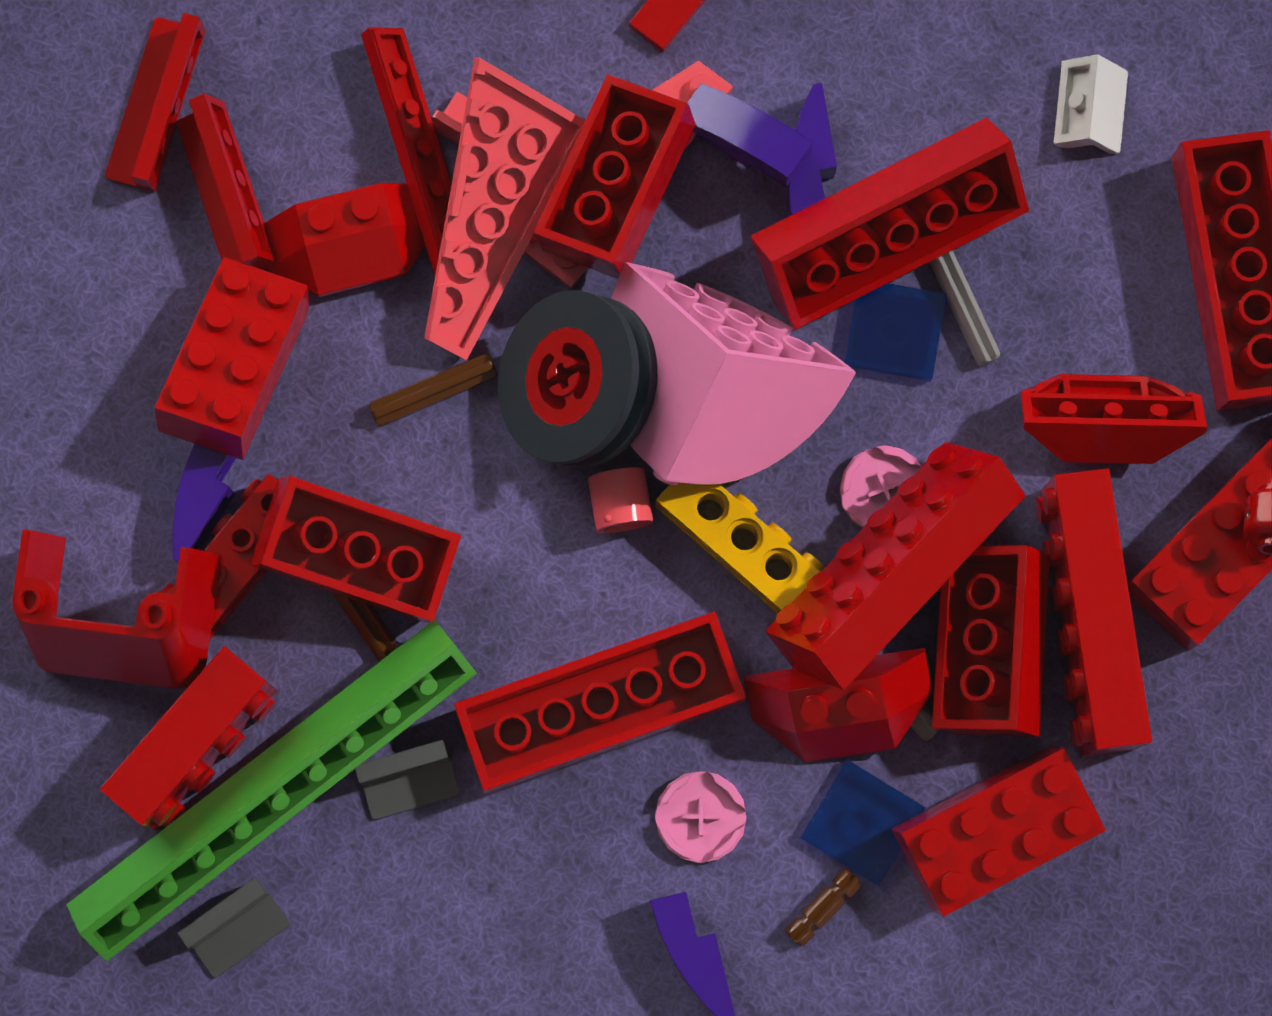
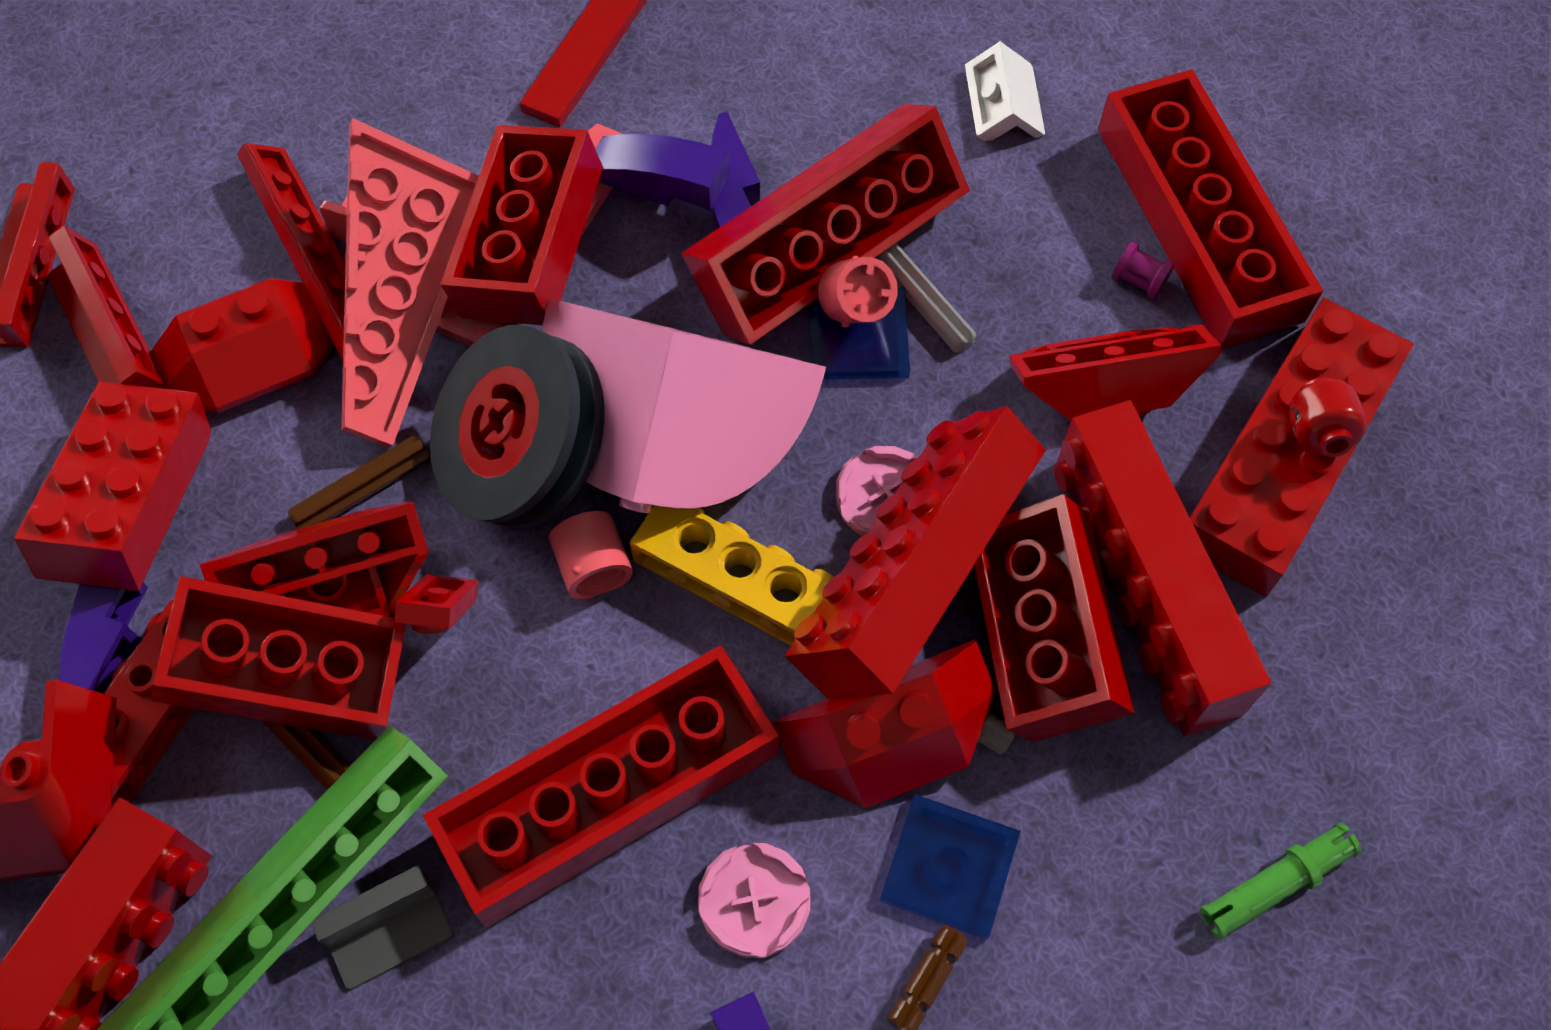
camera: 10 degrees left, 15 degrees down
red brick [891,745,1106,917] -> none
none -> red wedge [200,501,429,616]
none -> red plate [395,574,479,634]
none -> coral piece [818,256,898,328]
none -> magenta bush [1111,241,1175,302]
none -> bright green pin [1199,822,1361,940]

